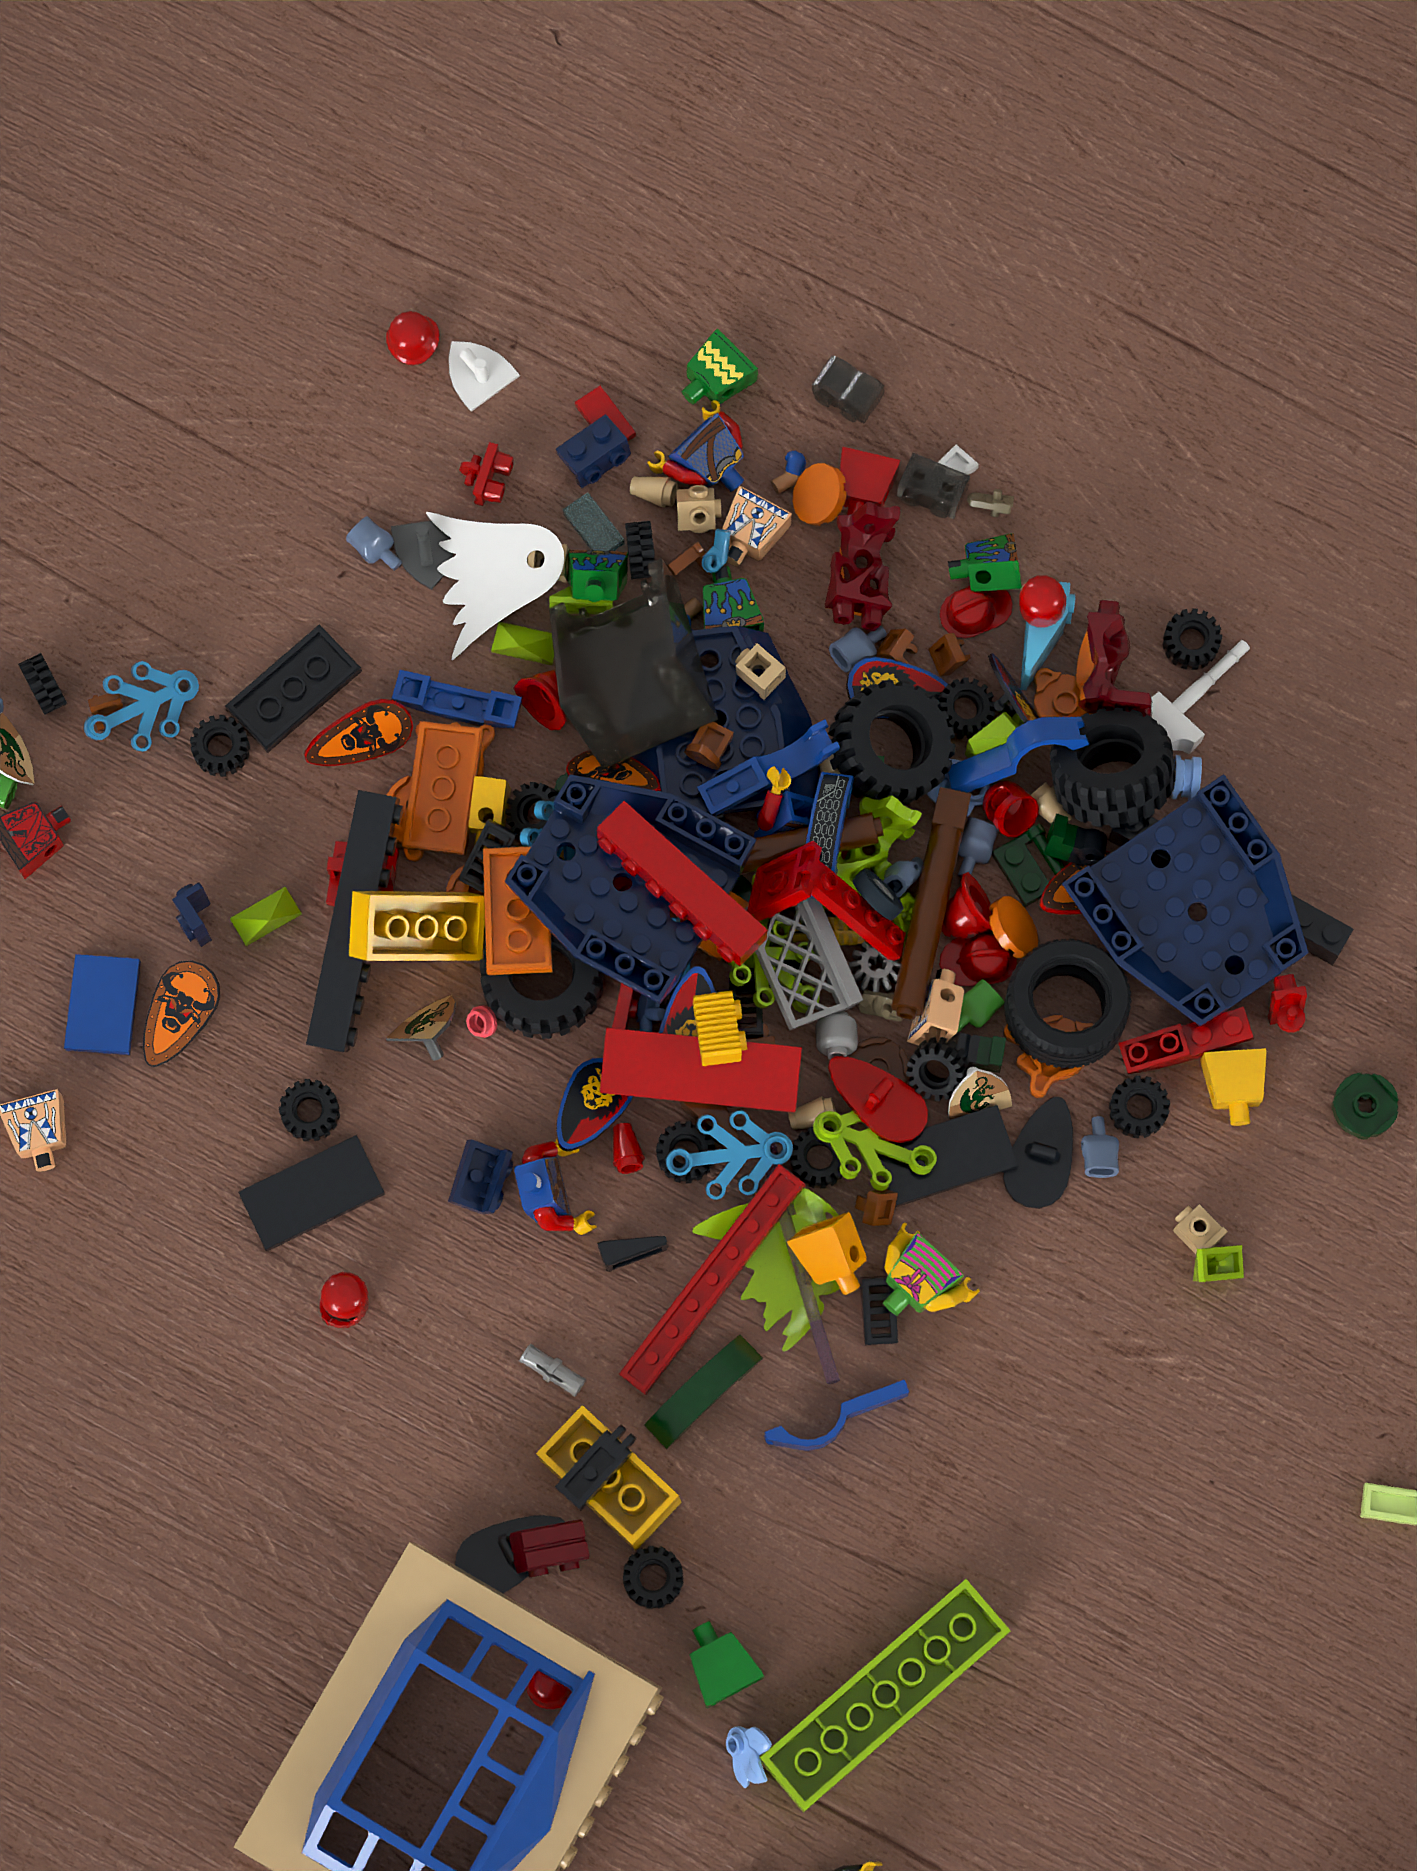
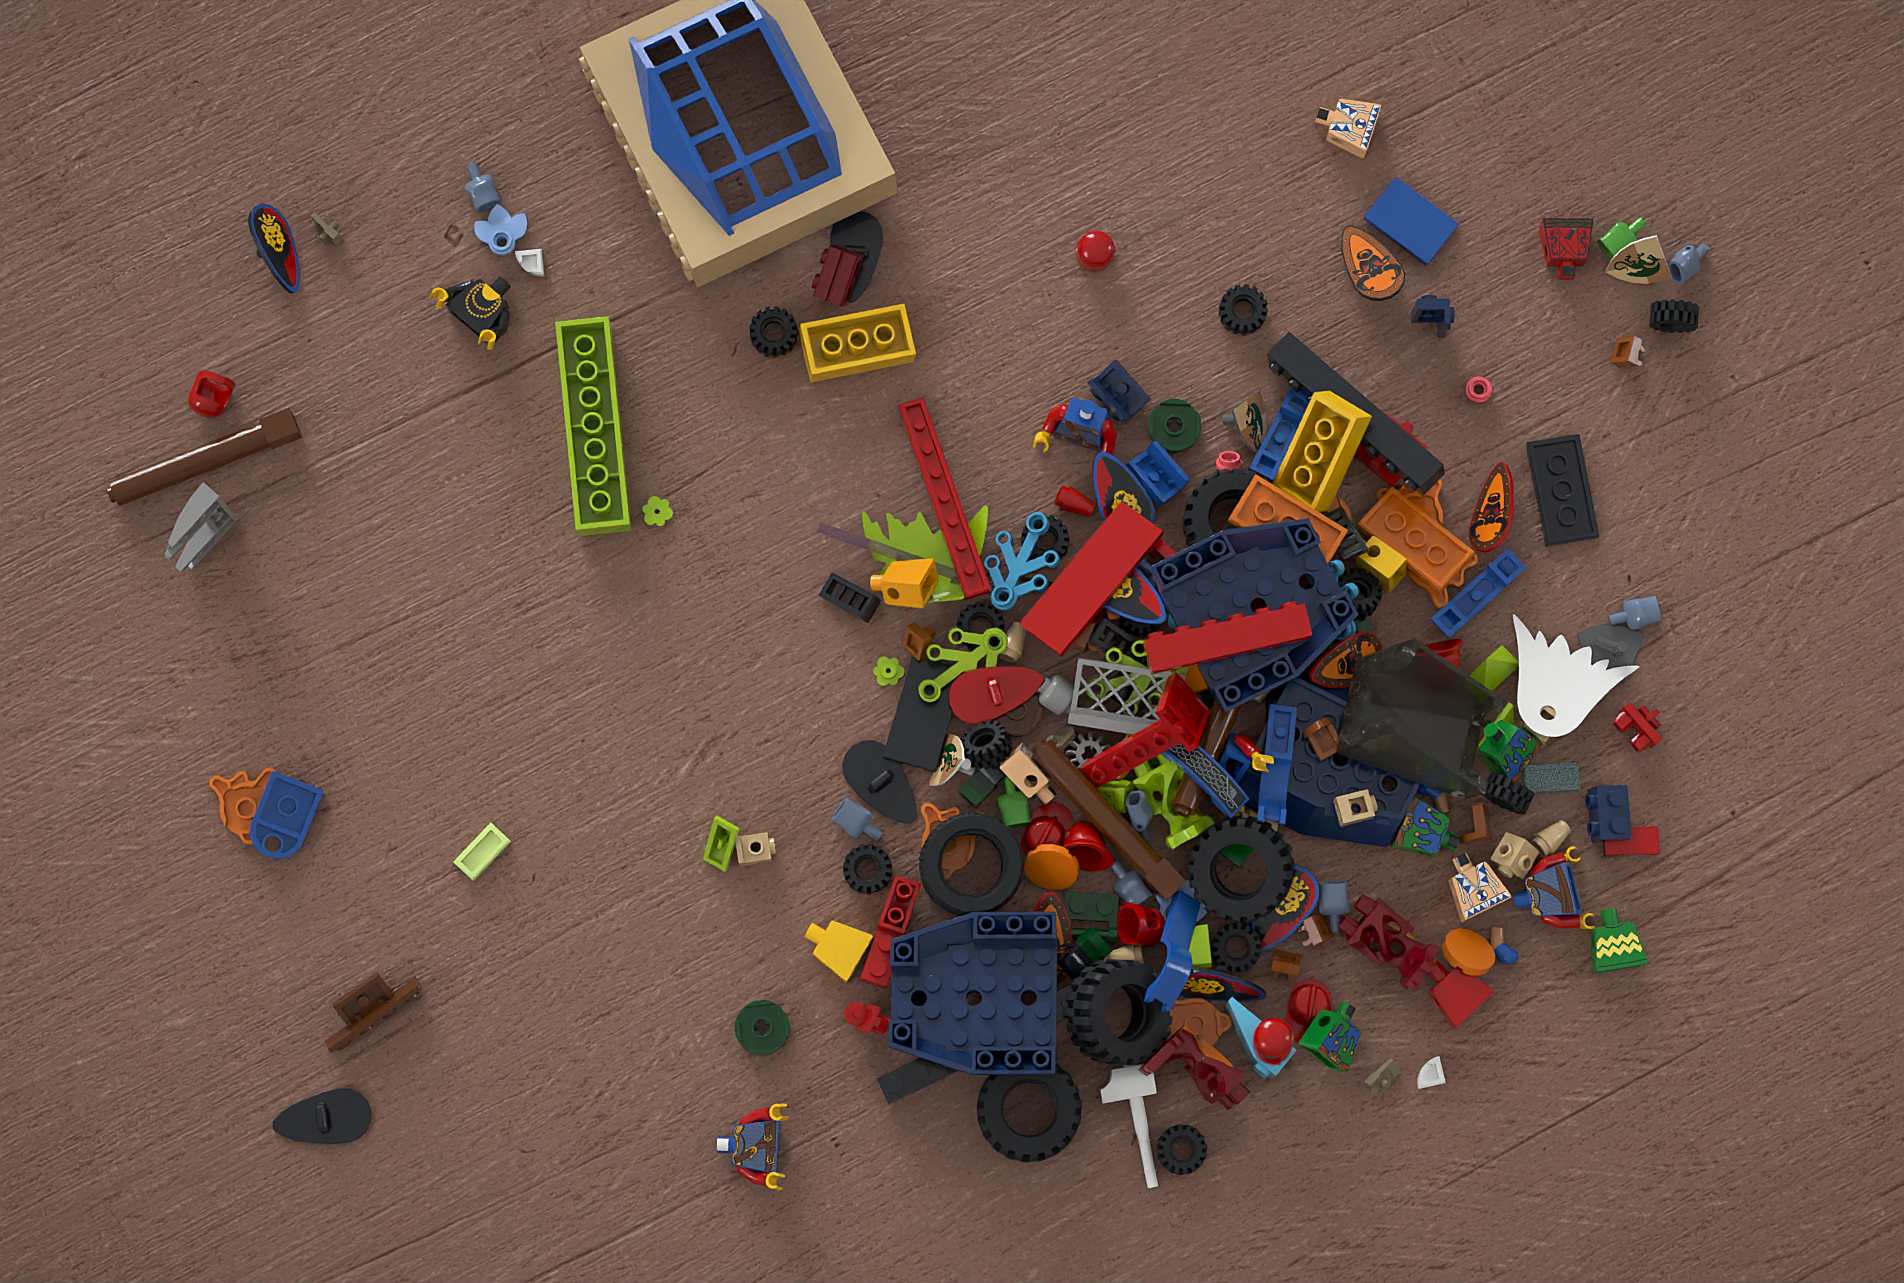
camera: 120 degrees right, 5 degrees up
dark azure plant [84,661,199,751] -> none
black tyre [190,715,250,777] -> none
lime slope [230,887,302,946] -> none
black tile [238,1135,385,1251] -> none
red helmet [386,311,440,365] -> none
white shield [449,341,520,412] -> none
light grey pin [519,1344,586,1397] -> none
black hinge [555,1425,637,1511] -> none
black slope [597,1236,668,1272] -> none
dark green slope [644,1335,763,1450] -> none
green torso [689,1621,764,1709] -> none
yellow brick [693,991,747,1066] -> none
dark azure arm [702,529,731,573] -> none
light blue plate [726,1726,772,1788] -> none
blue piece [764,1379,909,1451] -> none
clear smoke brick [812,355,884,423] -> none
black bush [853,868,904,921] -> none
torso [883,1222,980,1316] -> none
clear smoke brick [897,453,970,519] -> none
light blue wheel [1171,755,1202,800] -> none
none -> lime plant [642,496,673,526]
none -> lime plant [873,657,904,686]
none -> black tyre [976,1063,1082,1163]
none -> blue bracket [1126,441,1190,507]
none -> dark green plate [1147,399,1201,453]
none -> blue slope [1248,388,1309,482]
none -> coral plate [1465,376,1492,403]

